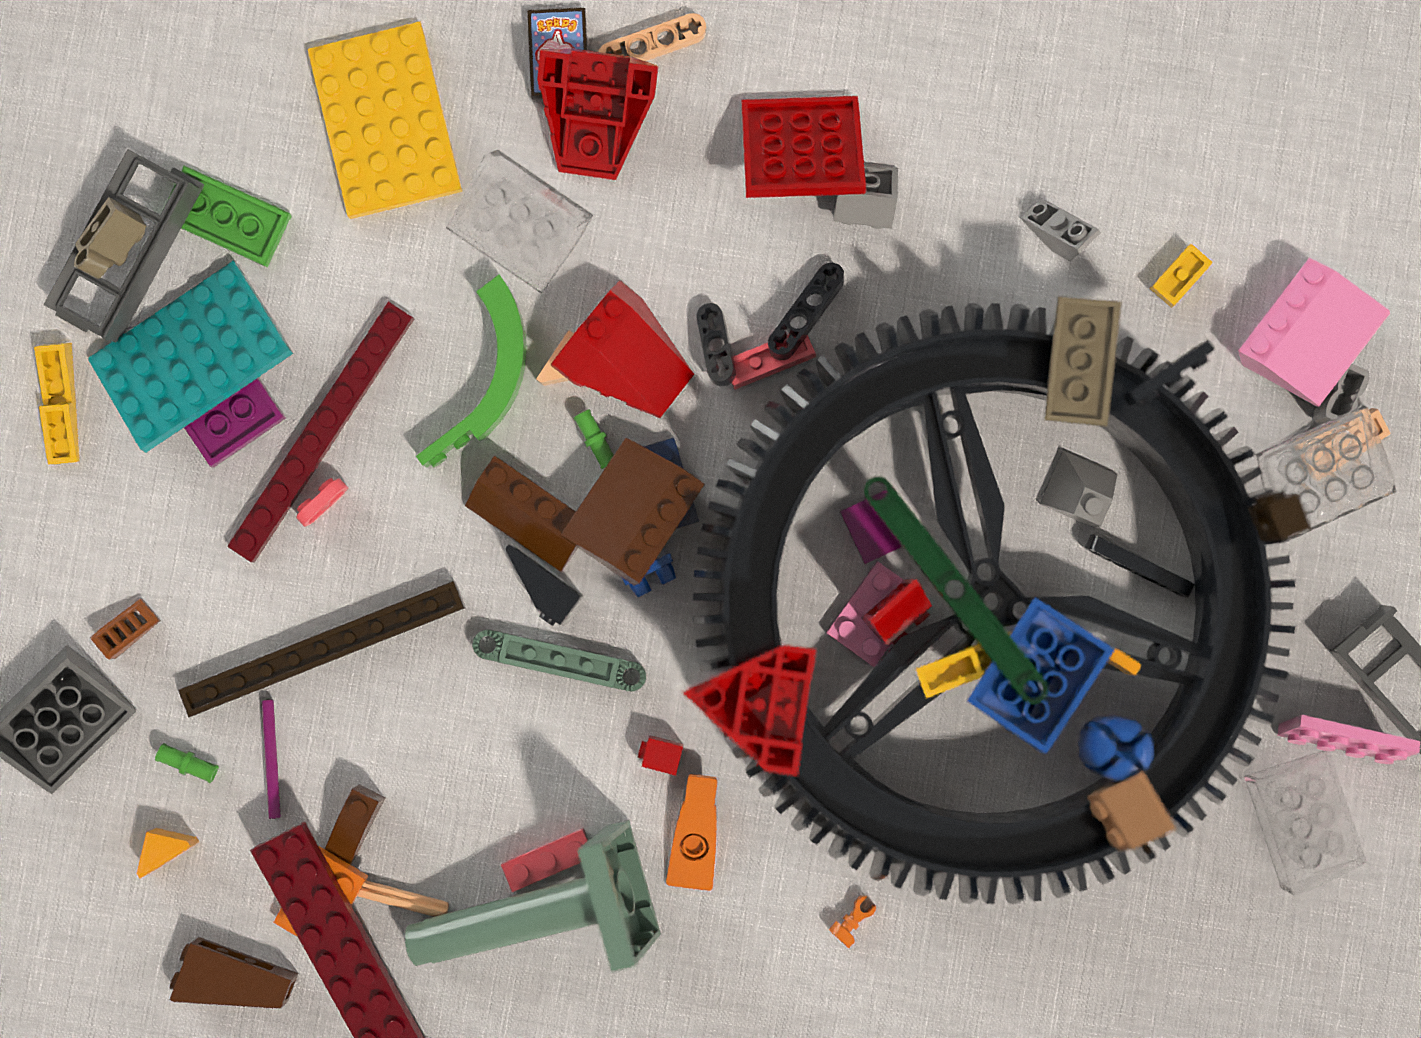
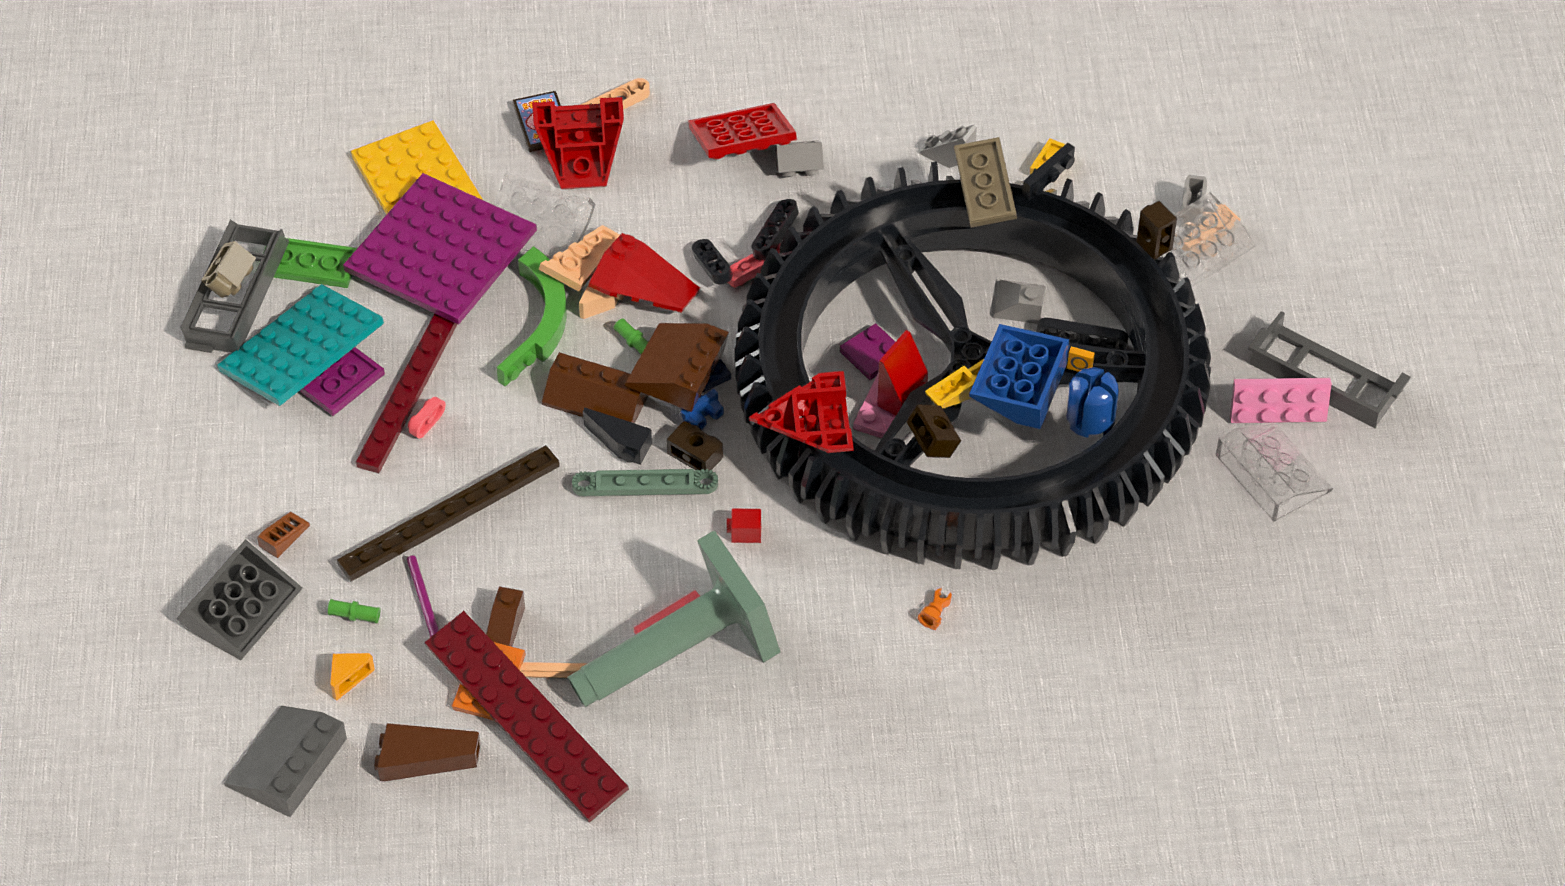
camera: 15 degrees left, 35 degrees down
yellow slope [34,342,80,464] -> none
orange piece [666,774,717,891] -> none
dark green beam [863,477,1048,703] -> none
medium nougat slope [1087,772,1176,852] -> none
bright pink slope [1238,258,1390,407] -> none
none -> dark grey slope [224,705,347,817]
none -> magenta plate [343,173,537,325]
none -> light nougat wing [539,225,620,292]
none -> dark brown brick [667,421,723,470]
none -> dark brown brick [906,405,961,458]

